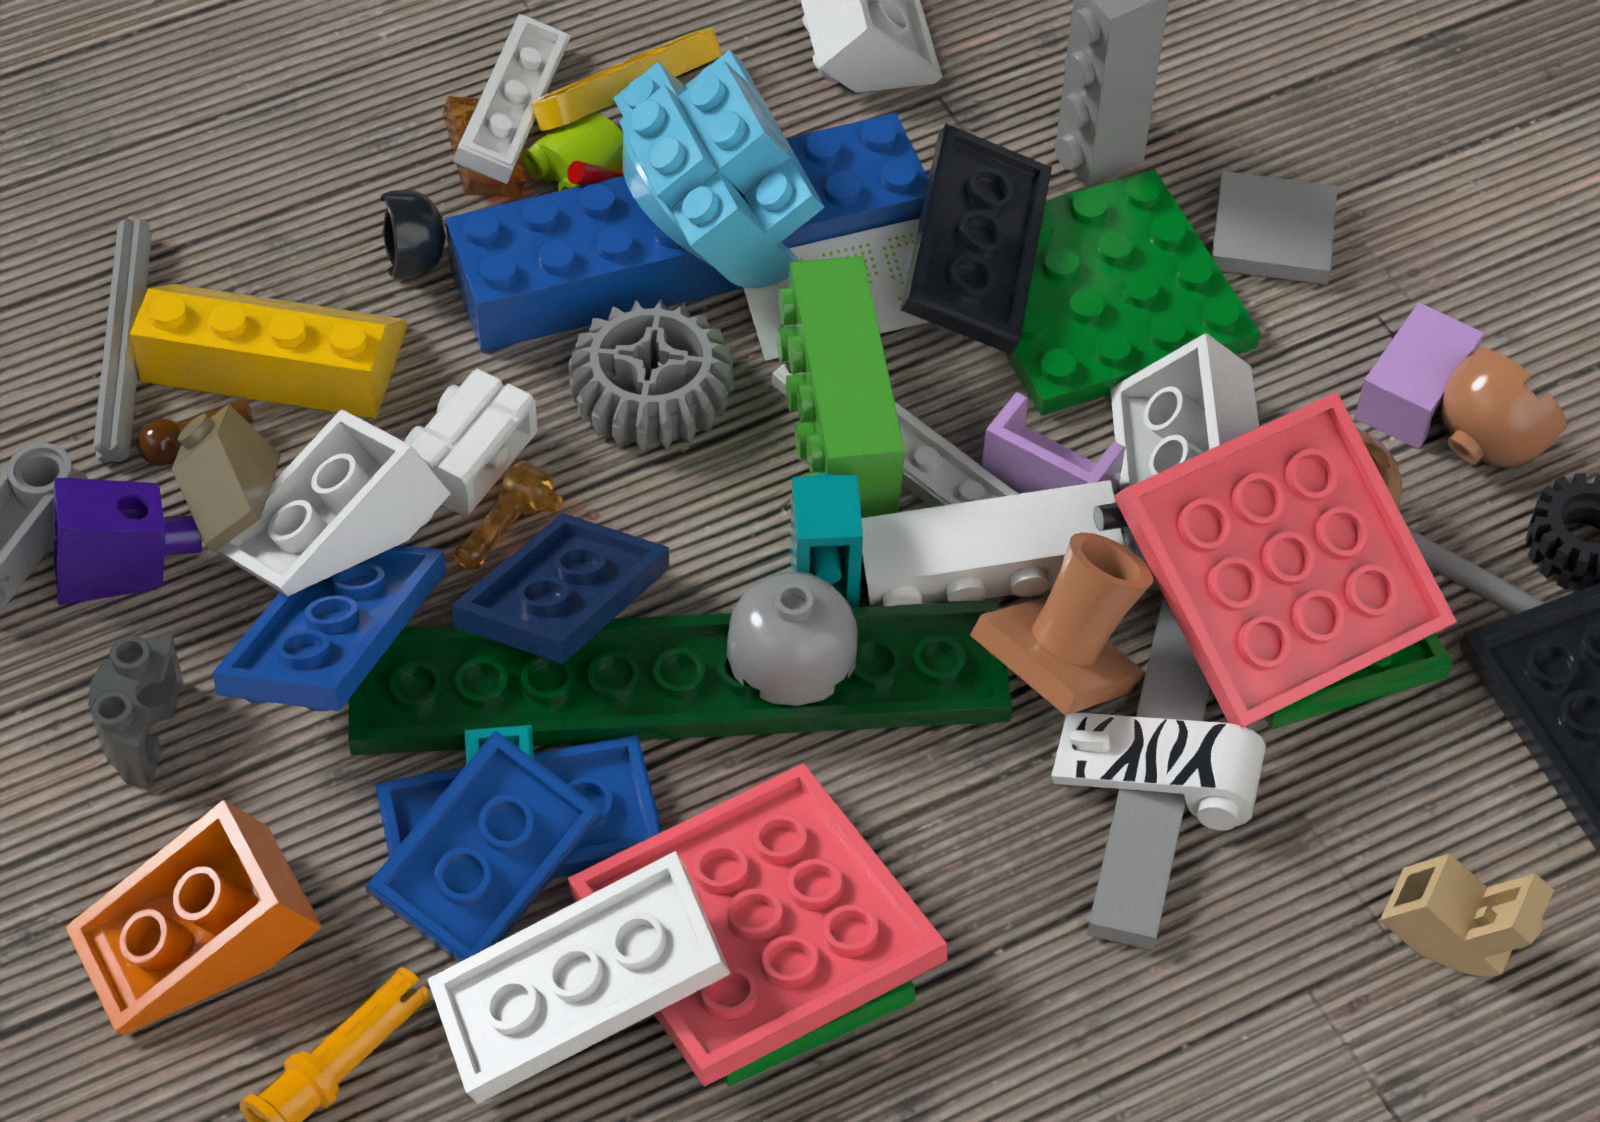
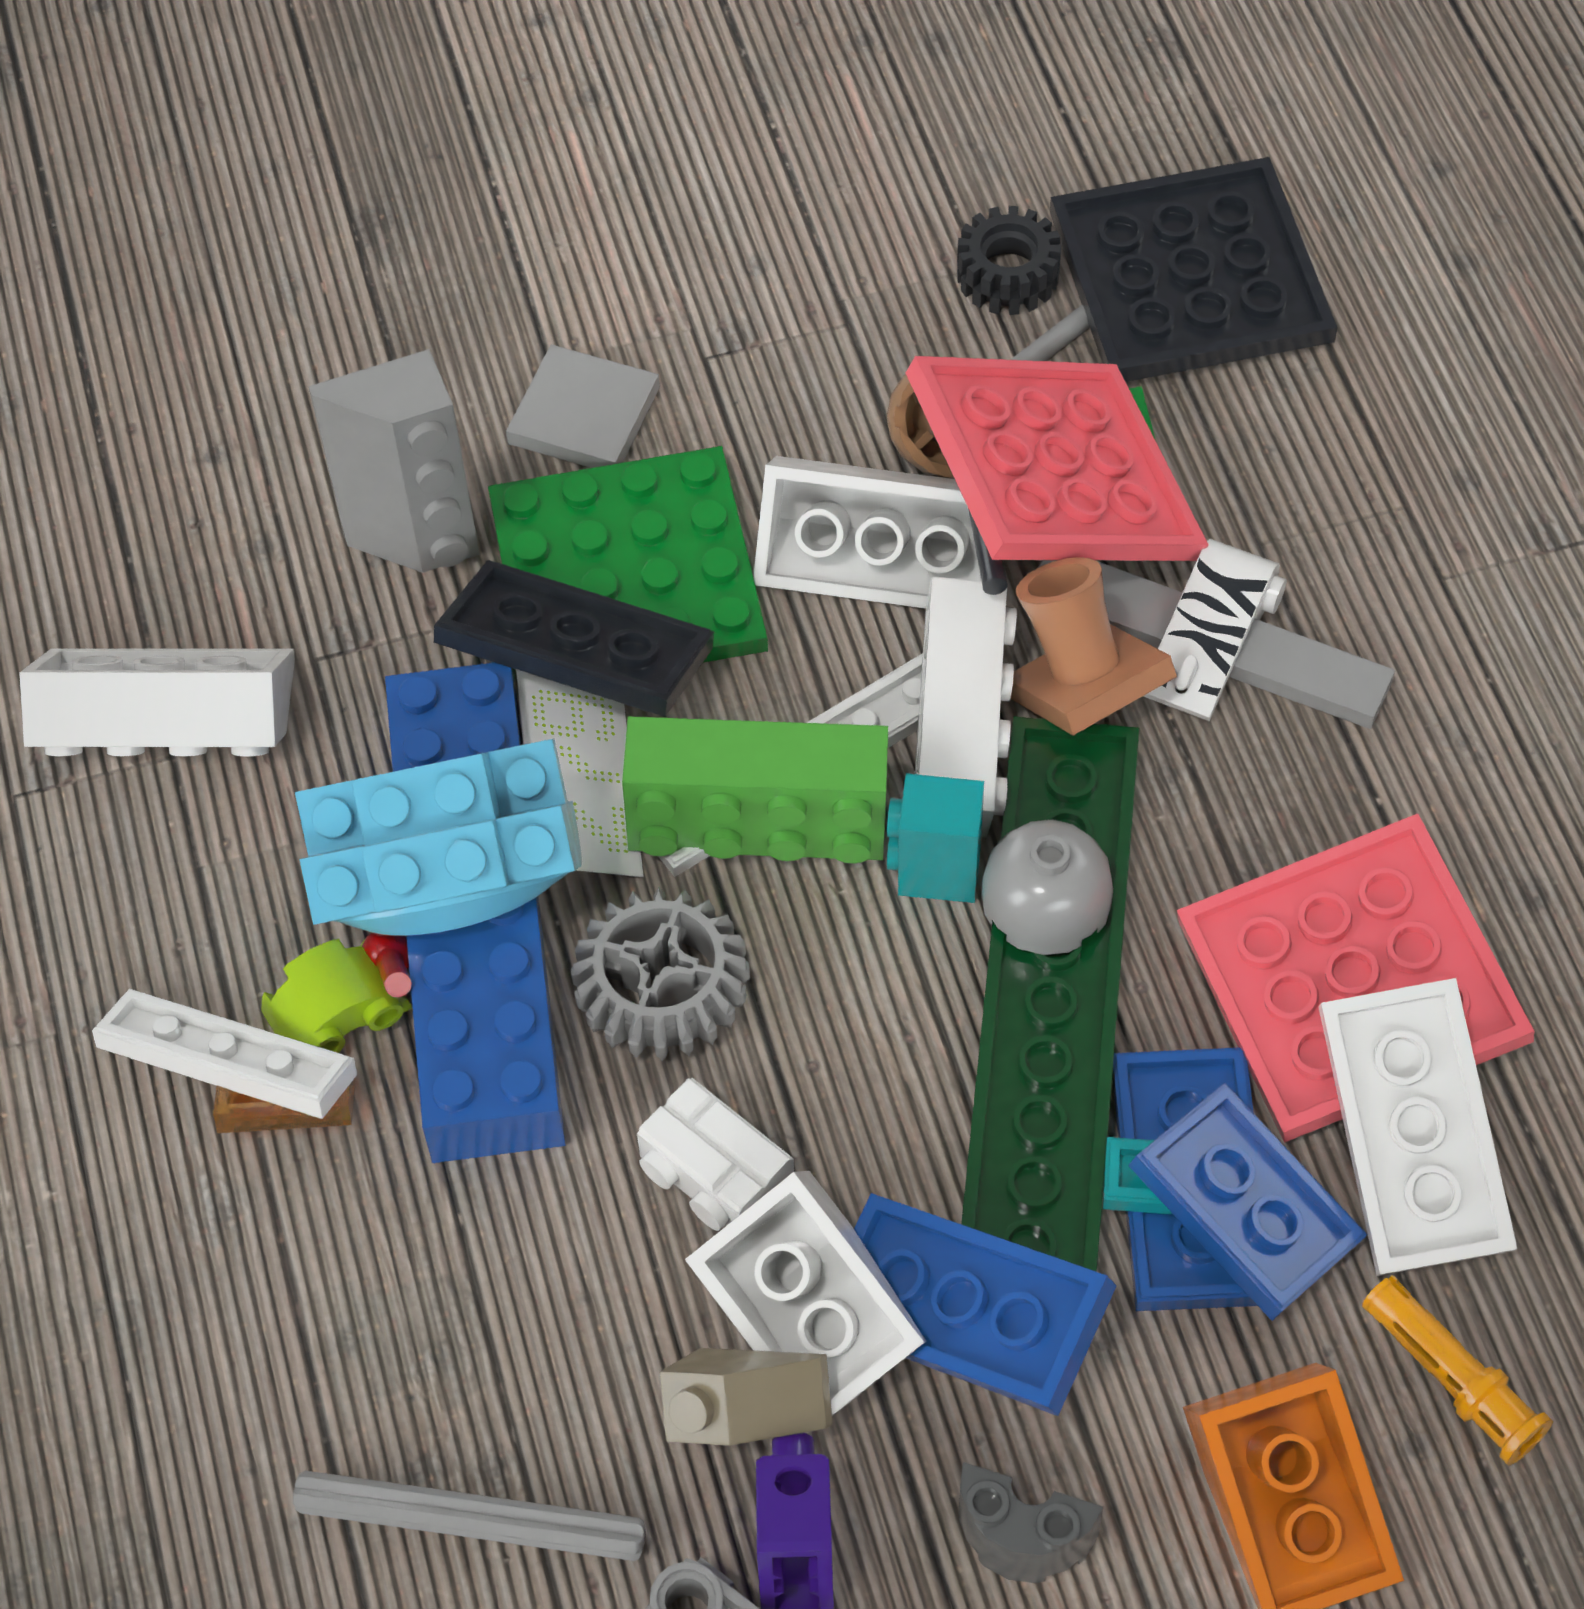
camera: 75 degrees left, 5 degrees up
yellow slope [130,284,407,419] -> none
reddish brown bar [137,399,254,466] -> none
black hair [381,190,446,280] -> none
dark blue plate [452,513,670,664] -> none
clear orange piece [454,460,563,570] -> none
yellow beam [531,27,723,131] -> none
lavender panel [982,392,1125,496] -> none
lavender panel [1354,302,1484,448] -> none
tan brick [1380,853,1554,976] -> none
nougat cylinder [1440,347,1567,468] -> none

